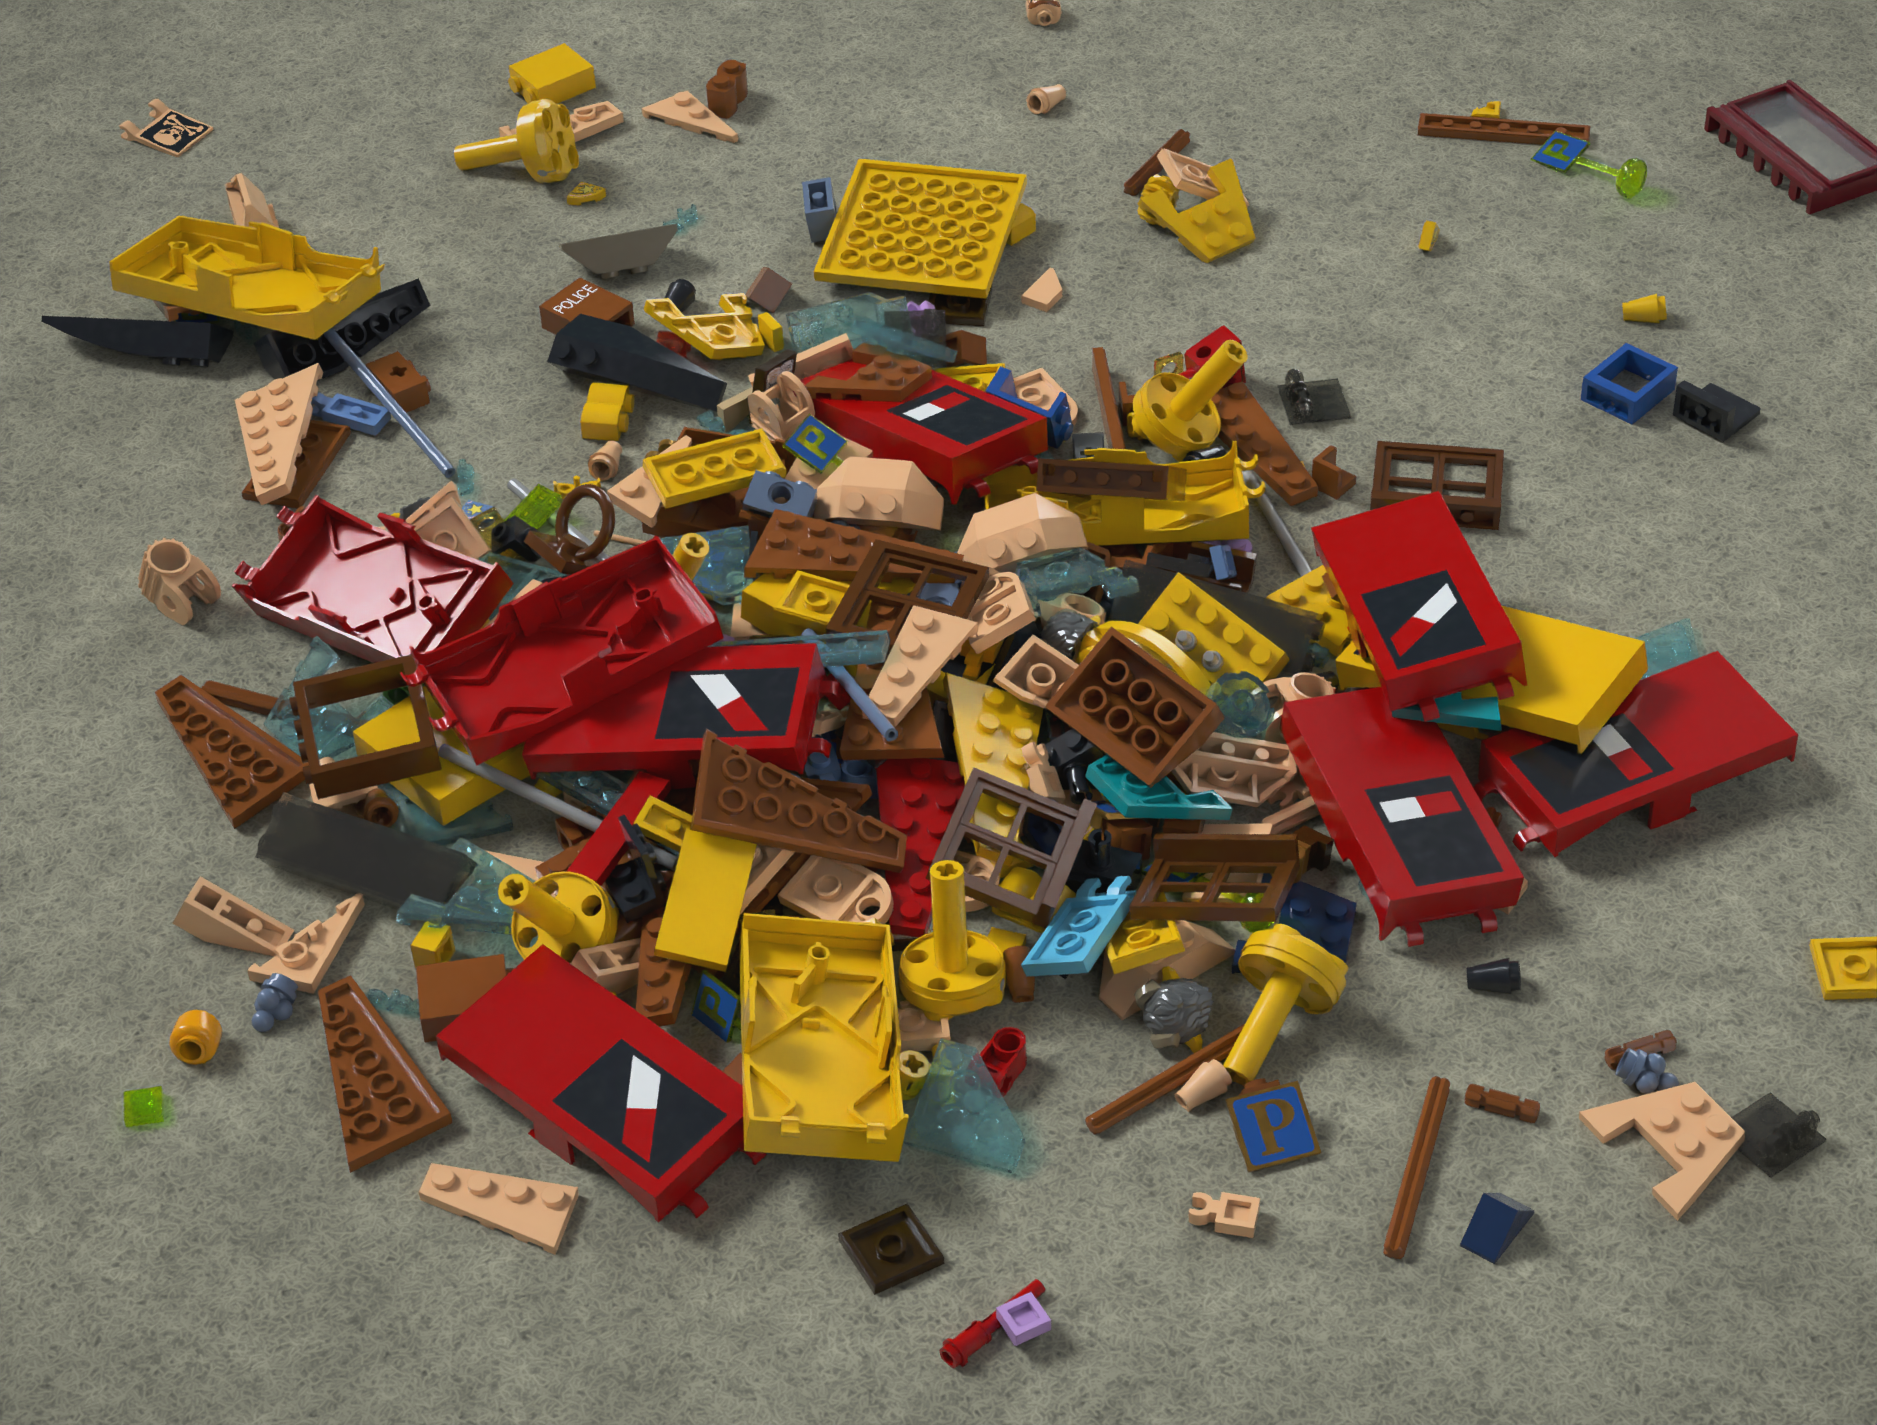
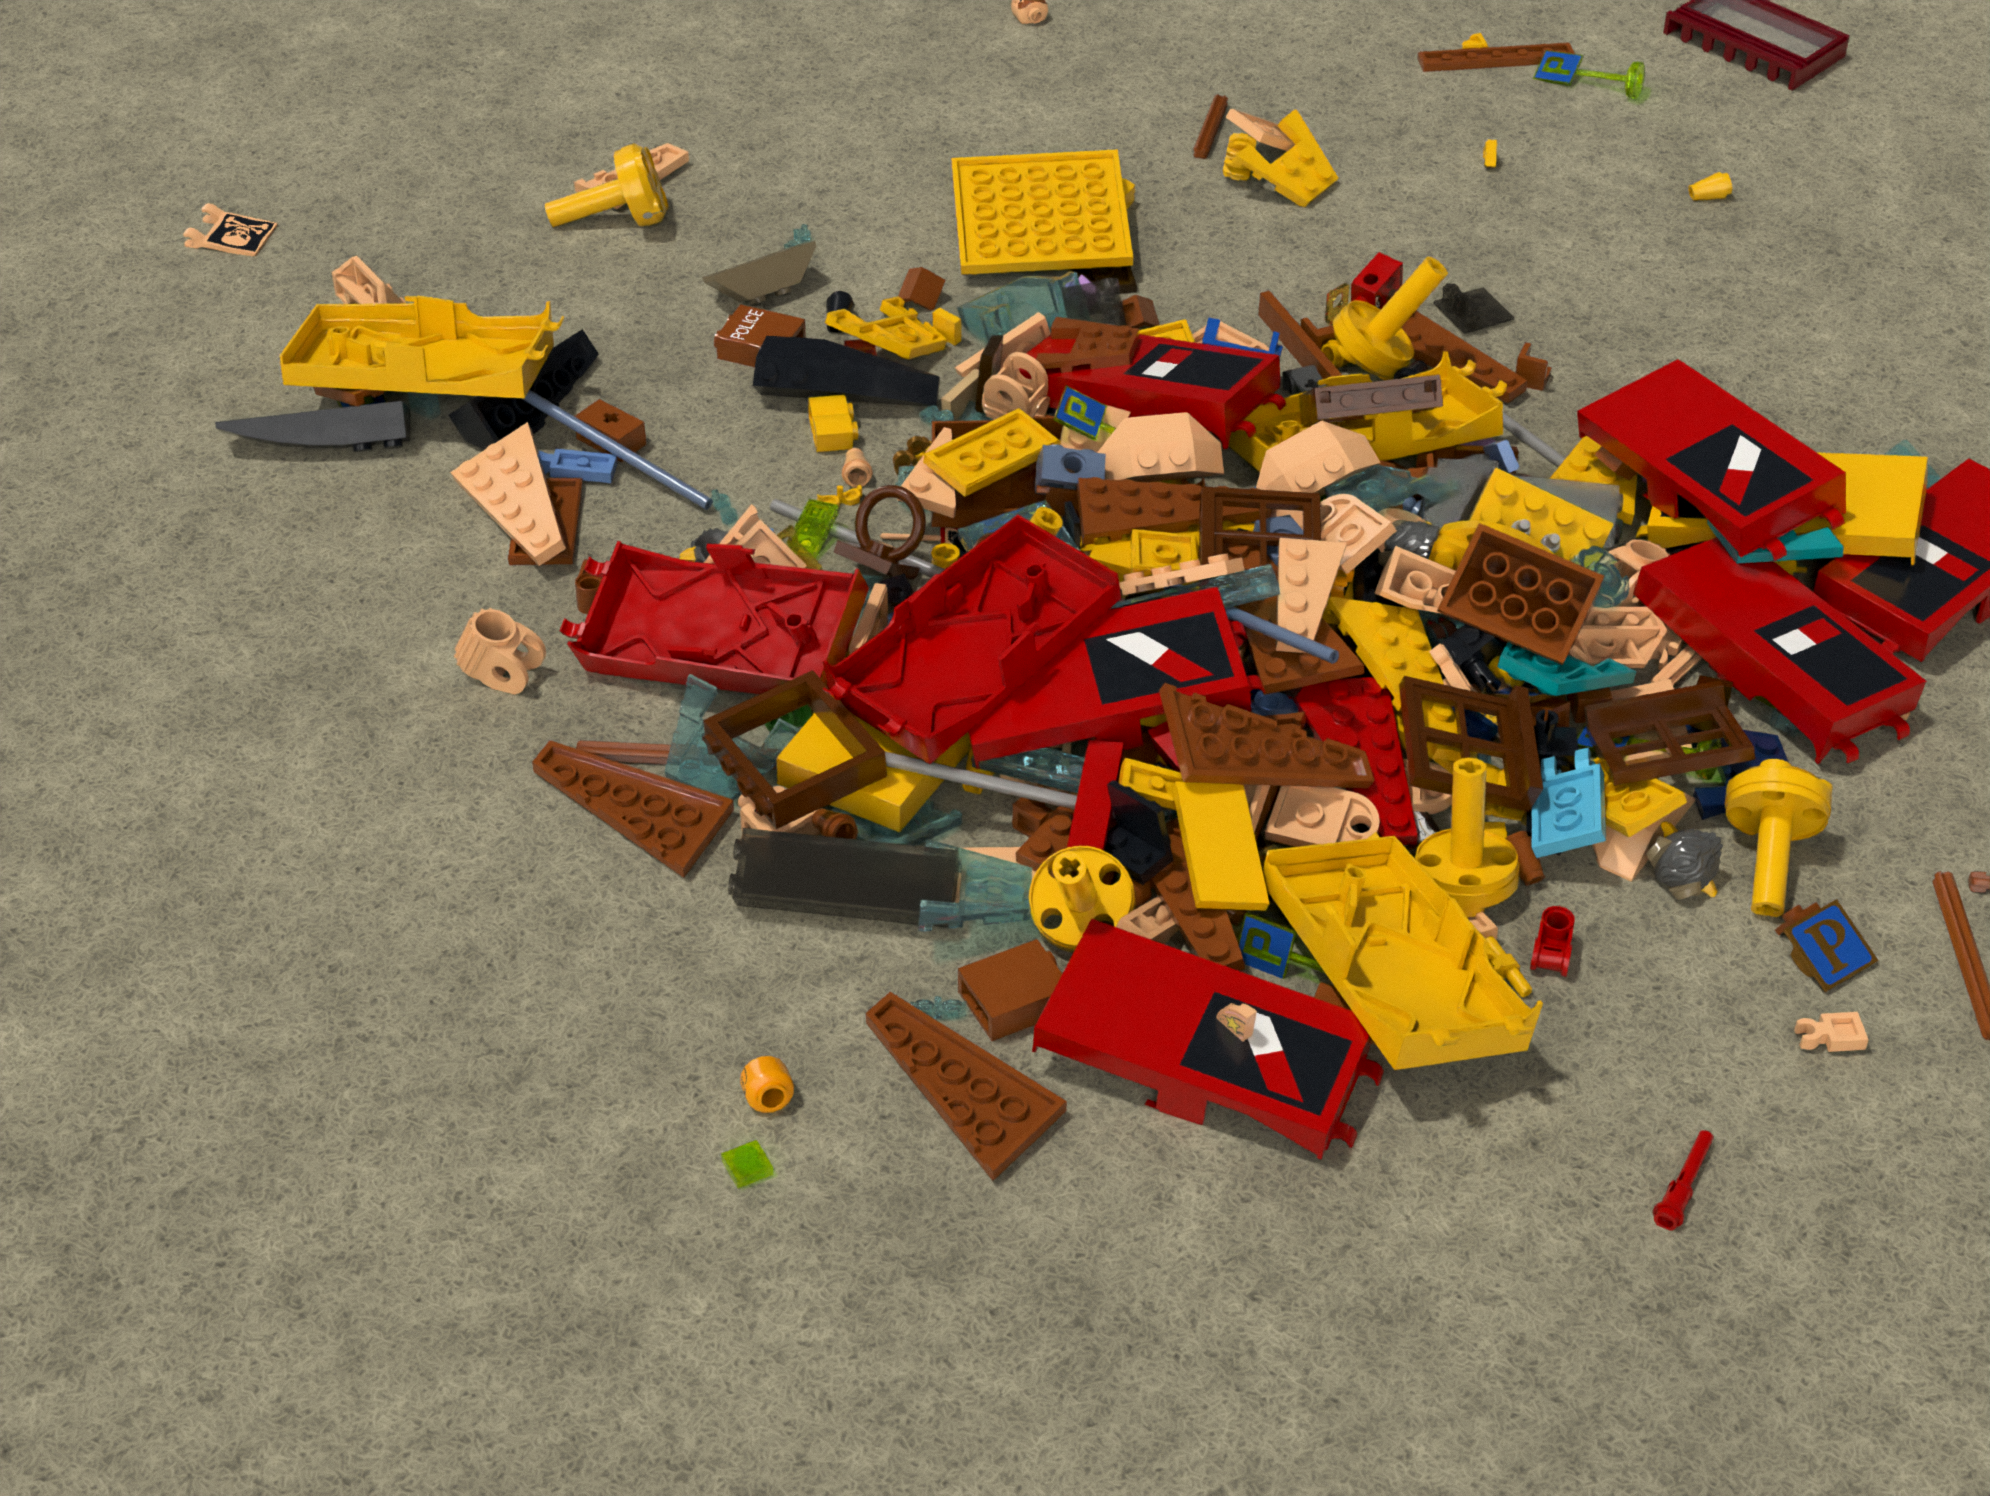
camera: 20 degrees left, 0 degrees up
light nougat slope [172,876,294,957] -> none
light nougat wing [247,894,365,994] -> none
sand blue piece [251,973,298,1032] -> none
yellow slope [410,921,455,968] -> none
light nougat wing [419,1163,579,1255] -> none
black bracket [491,515,541,562] -> none
yellow brick [508,43,596,104] -> none
yellow tile [567,182,606,206] -> none
light nougat wing [642,91,738,143] -> none
dark orange brick [706,60,748,119] -> none
sand blue brick [802,177,837,243] -> none
dark brown tile [838,1203,945,1295] -> none
clear light blue wing [851,315,958,363] -> none
clear light blue plate [904,1038,1026,1175] -> none
lavender tile [996,1292,1051,1346] -> none
light nougat tile [1021,268,1062,312] -> none
light nougat cone [1026,84,1066,114] -> none
dark orange axle [1085,1023,1245,1135] -> none
light nougat cone [1175,1059,1232,1112] -> none
reddish brown window [1370,441,1504,530] -> none
black cone [1467,958,1521,994] -> none
blue window [1581,343,1678,425] -> none
black bracket [1673,380,1761,442] -> none
none -> light nougat wing [1119,553,1245,596]
none -> light nougat tile [1216,1003,1257,1042]

